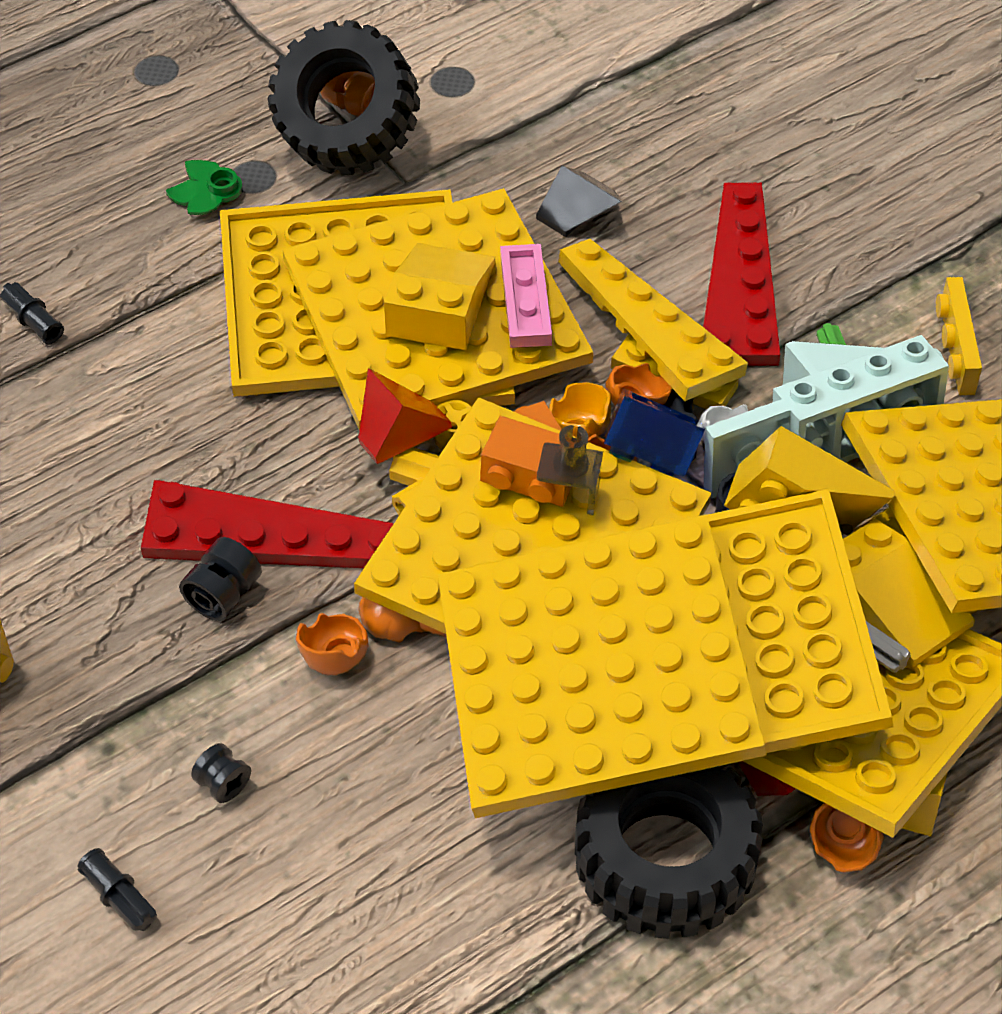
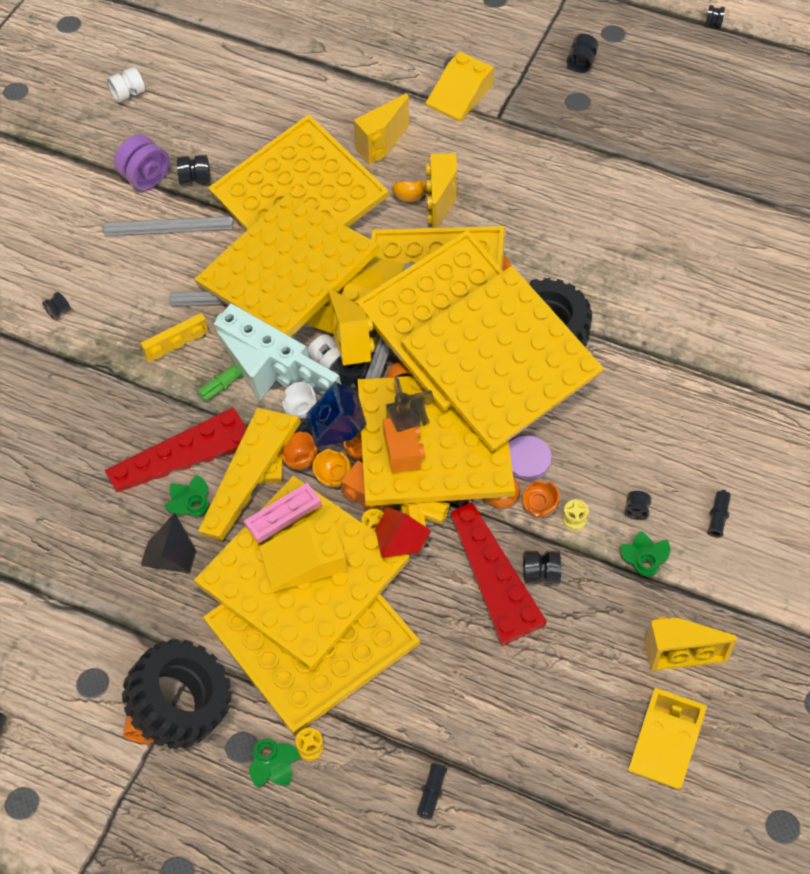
camera: 120 degrees left, 5 degrees up
none -> green plate [164,475,209,517]
none -> yellow wheel [296,728,324,761]
none -> clear smoke bracket [393,376,433,427]
none -> lavender tile [509,435,552,481]
none -> light yellow wheel [563,499,589,531]
none -> green plate [620,531,670,576]

